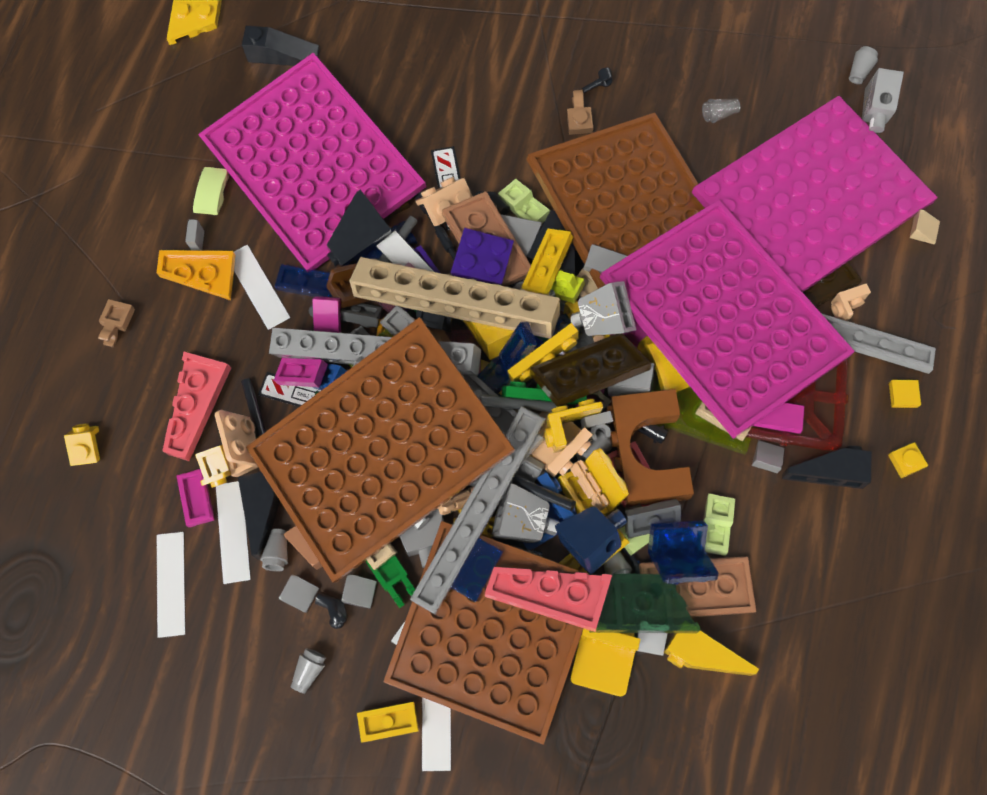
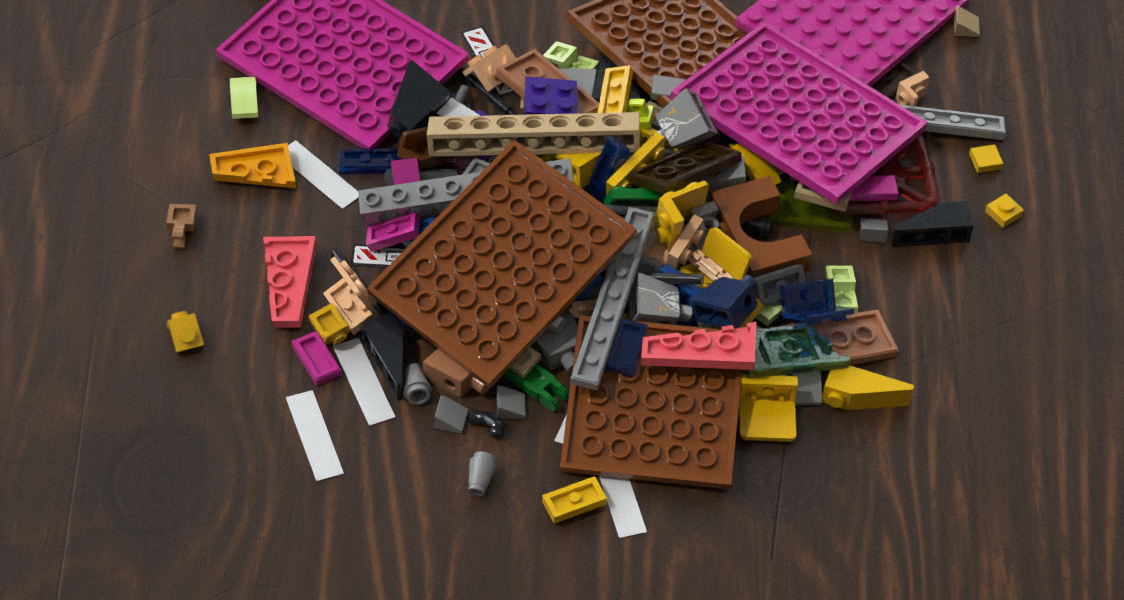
camera: 20 degrees left, 20 degrees down
light grey tile [186,220,204,251] -> none

